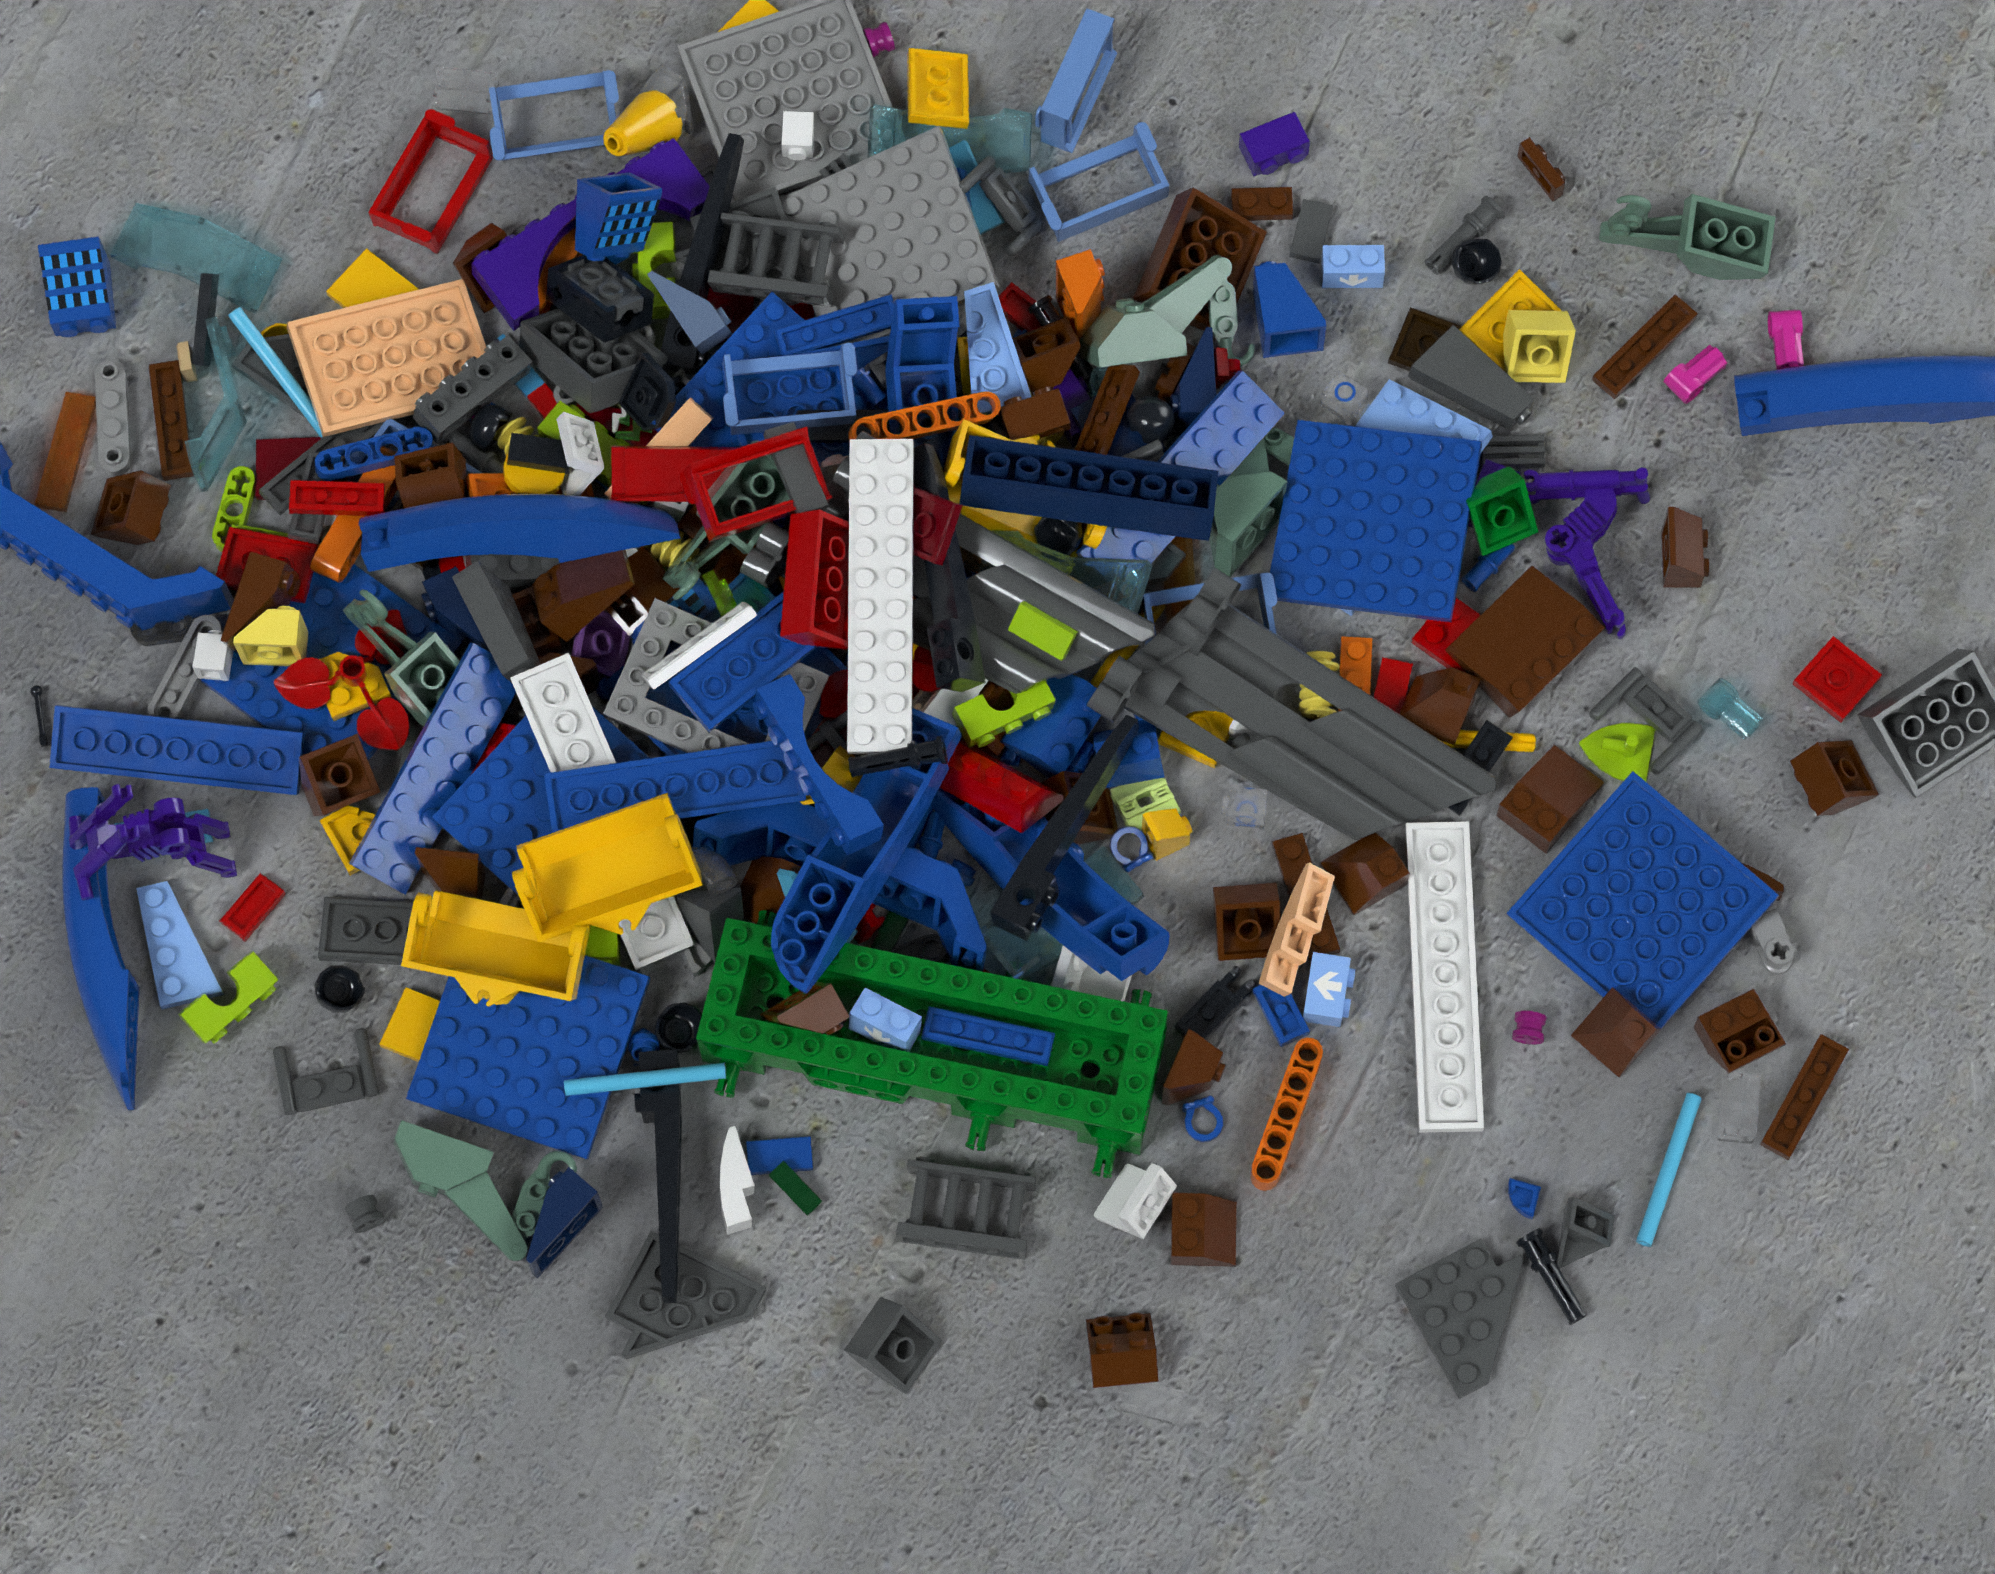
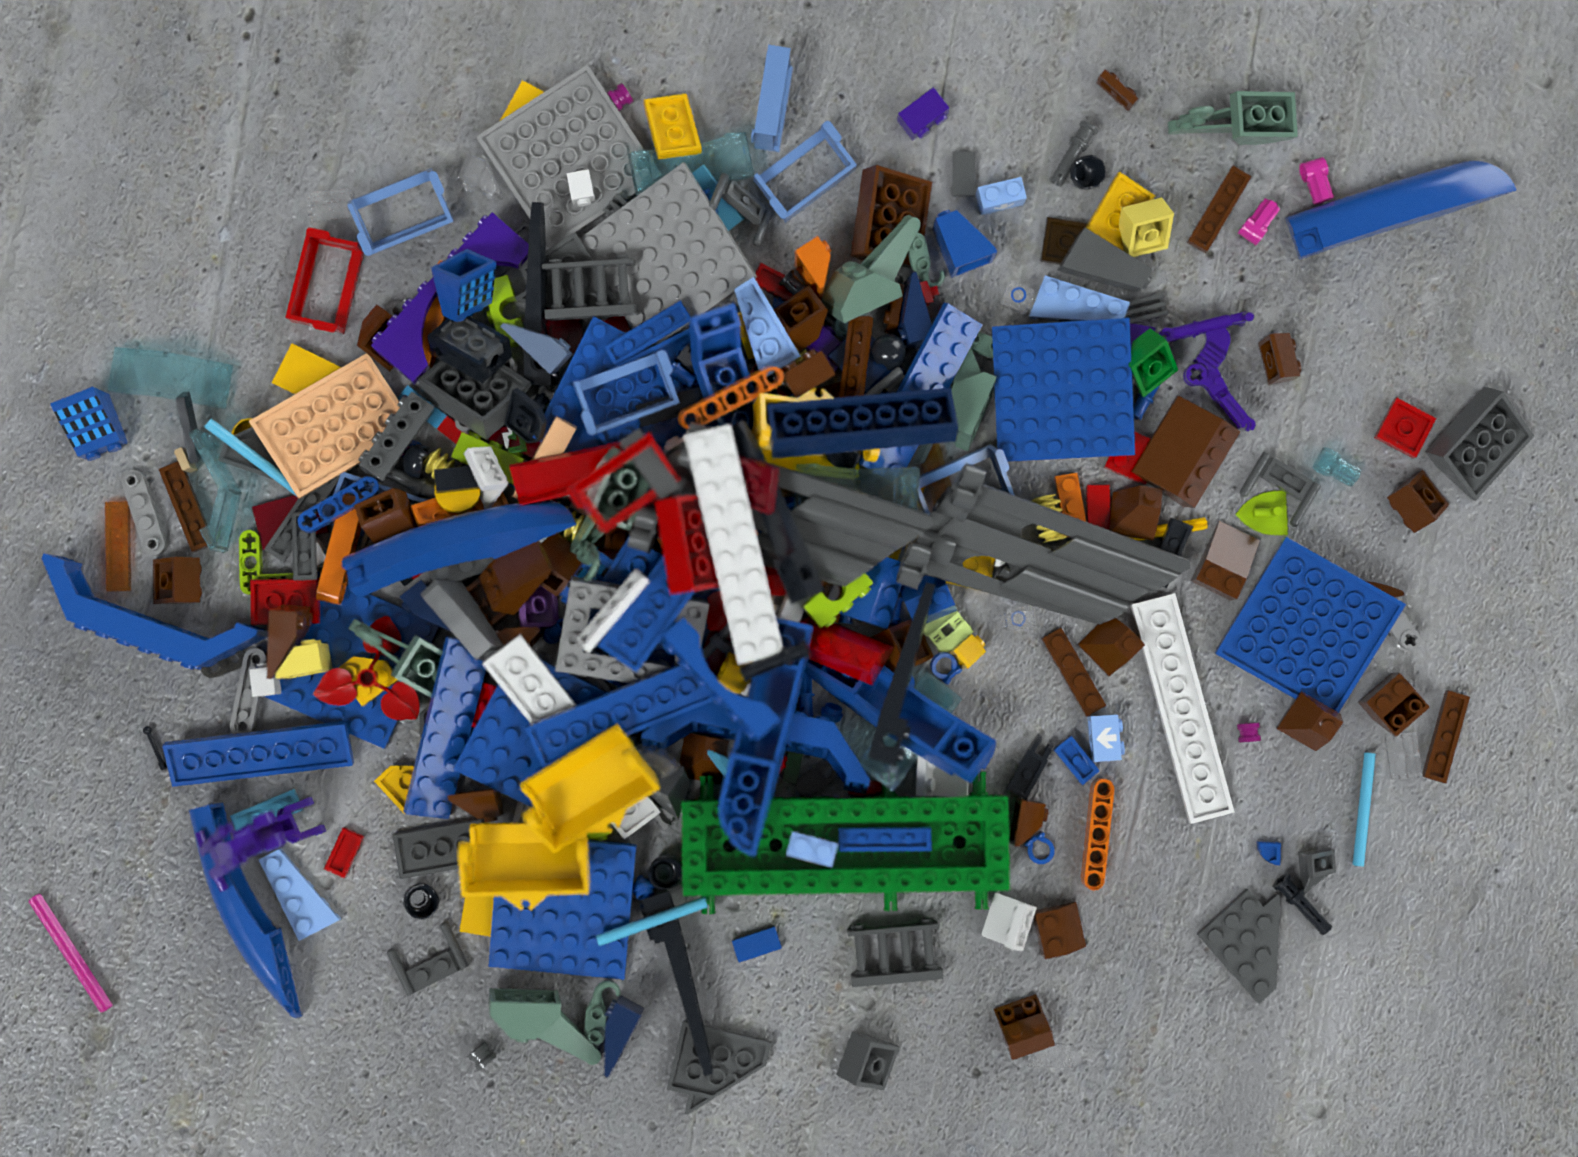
camera: 20 degrees left, 15 degrees up
lime arch [178,951,278,1044] -> none
red plate [289,480,385,516] -> none
reddish brown slope [299,734,380,817] -> none
yellow cone [603,90,683,156] -> none
clear neon green plate [702,570,737,617] -> none
white slope [720,1126,755,1235] -> none
reddish brown slope [760,982,850,1035] -> none
dark green piece [768,1160,822,1216] -> none
lime tile [1008,601,1078,661] -> none
reddish brown slope [1213,883,1280,961] -> none
reddish brown plate [1231,187,1293,221] -> none
light nougat slope [1259,862,1335,997] -> none

